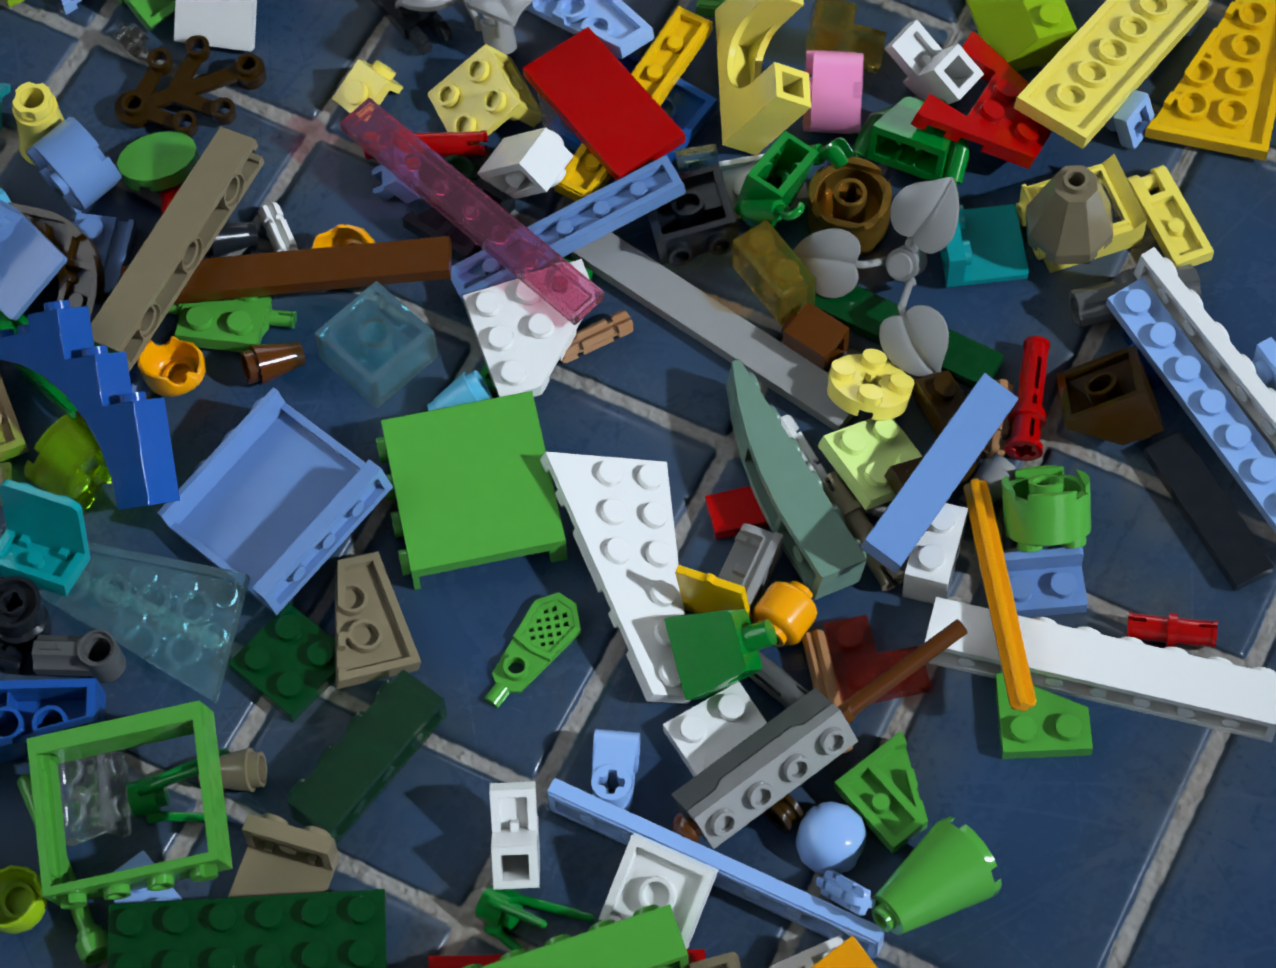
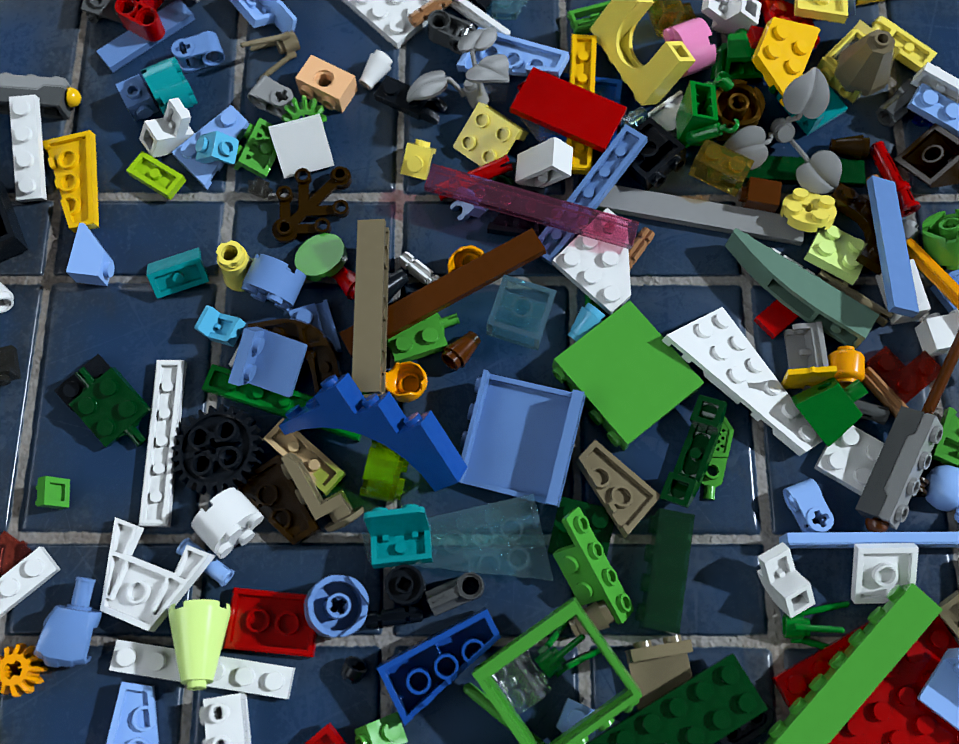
camera: 30 degrees left, 10 degrees up
none -> bright green bracket [553,507,634,625]
none -> dark green slope [660,394,727,508]
none -> yellow wing [751,17,821,107]
none -> dark brown cone [829,135,870,160]

